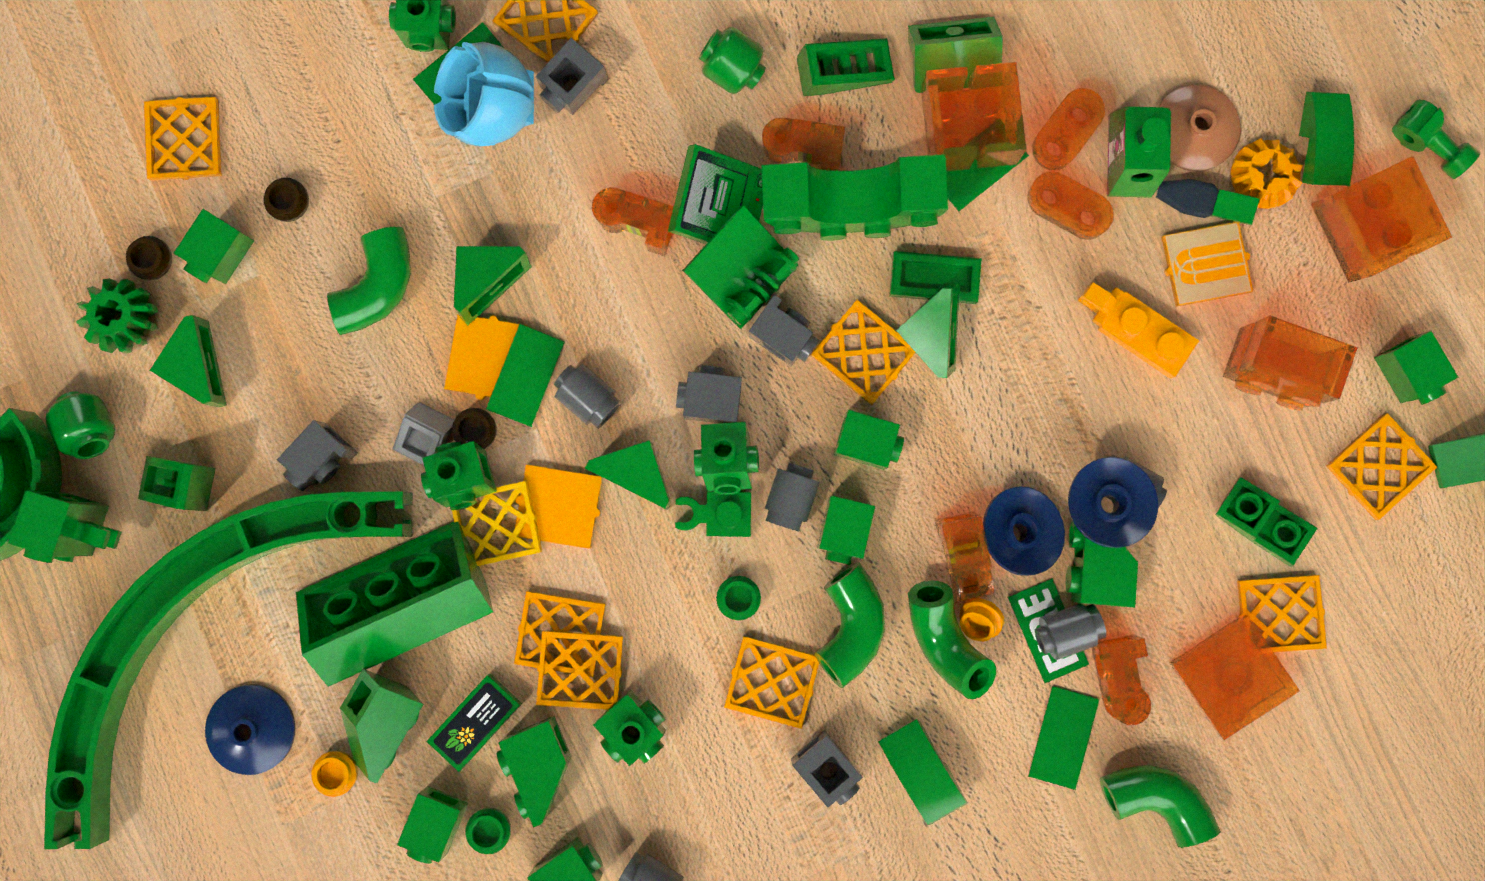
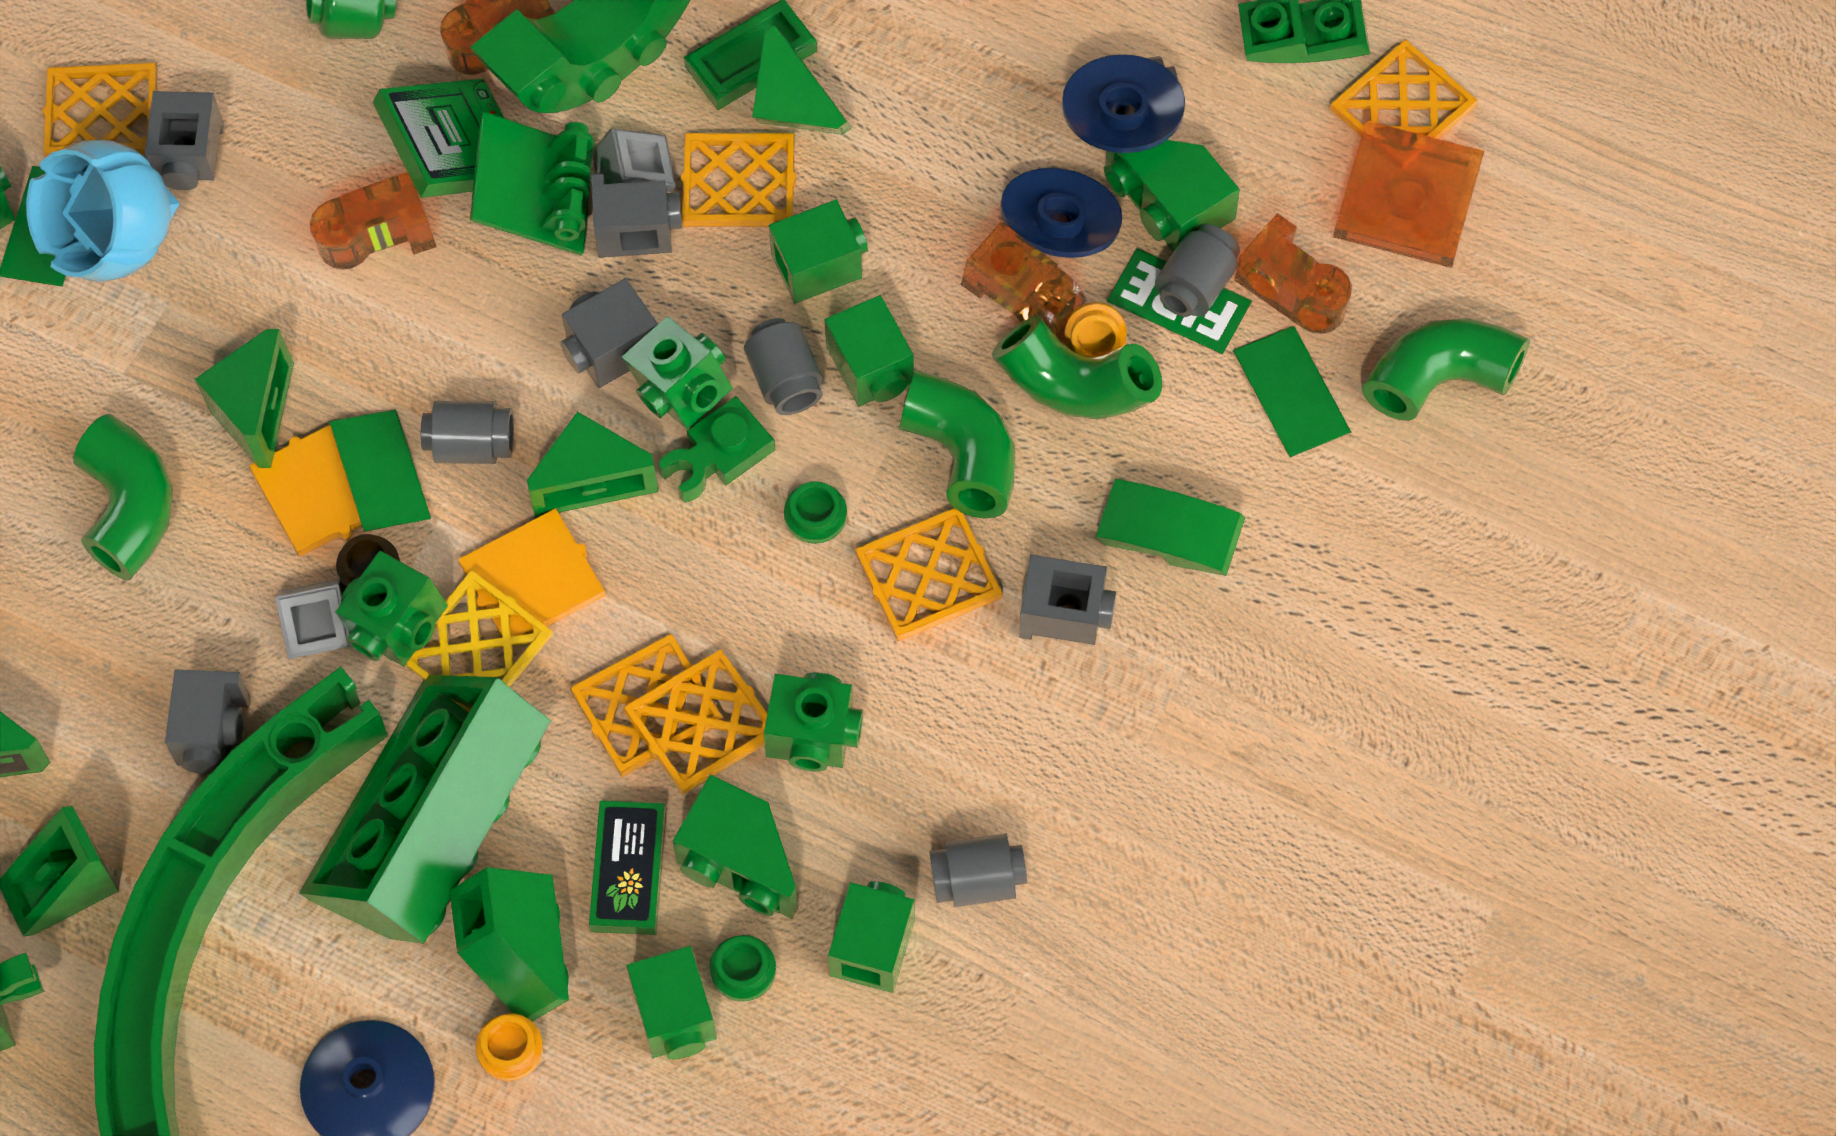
camera: 40 degrees left, 20 degrees down
none -> light grey slope [593,129,676,192]

